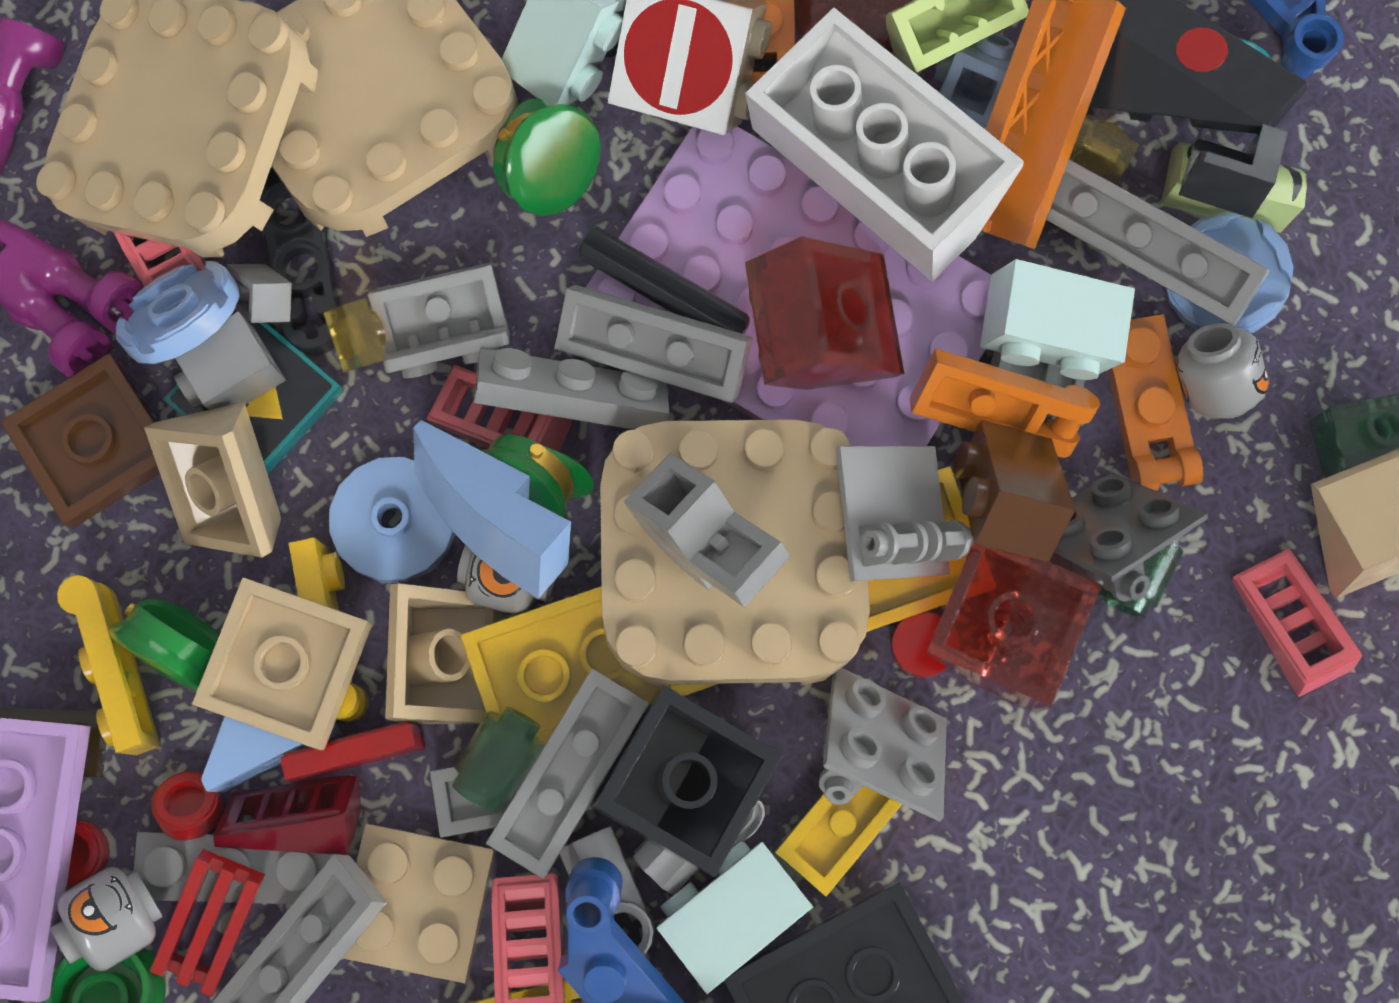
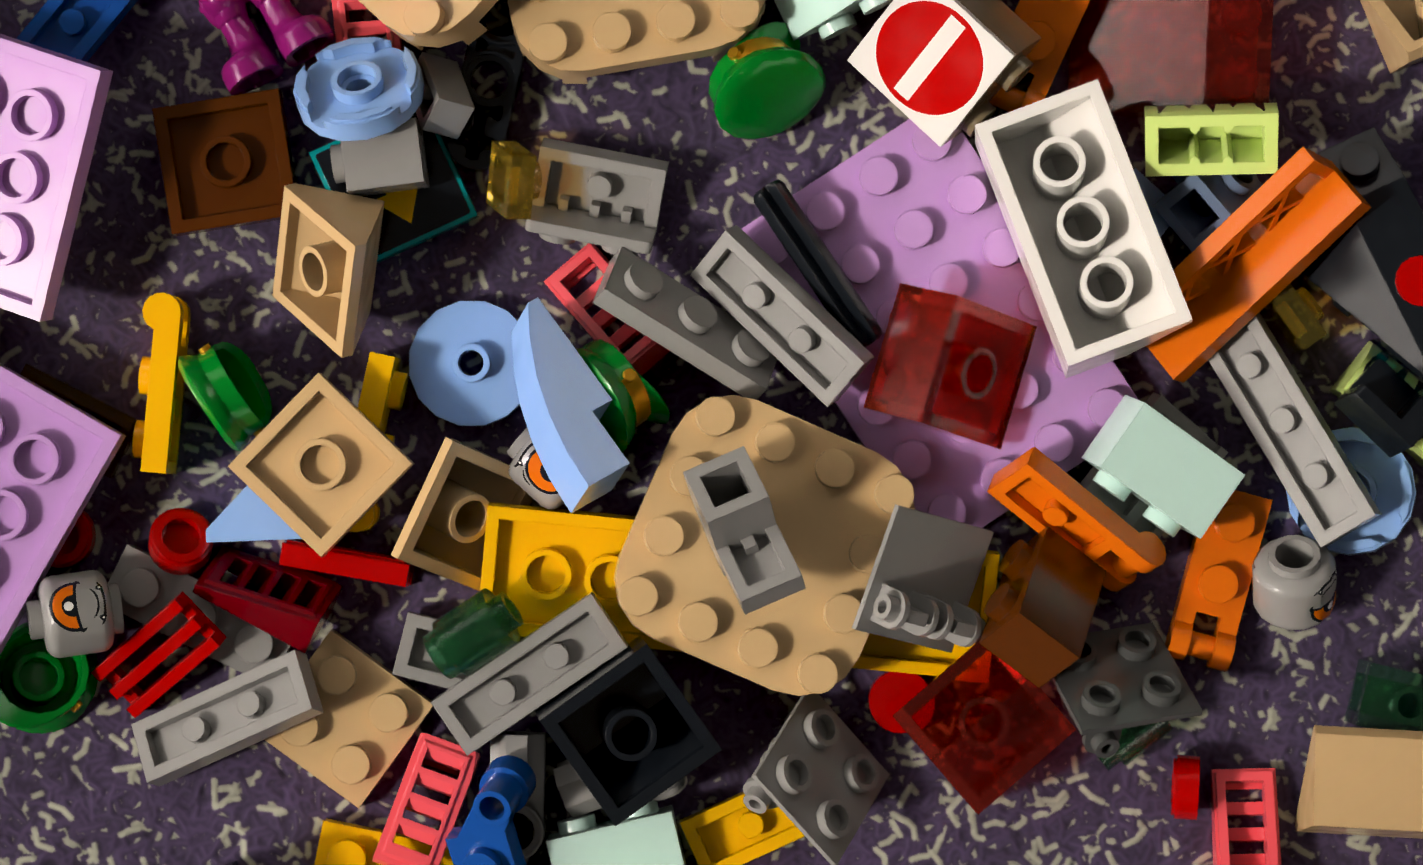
camera: 25 degrees right, 10 degrees up
none -> red tile [1171,755,1200,820]

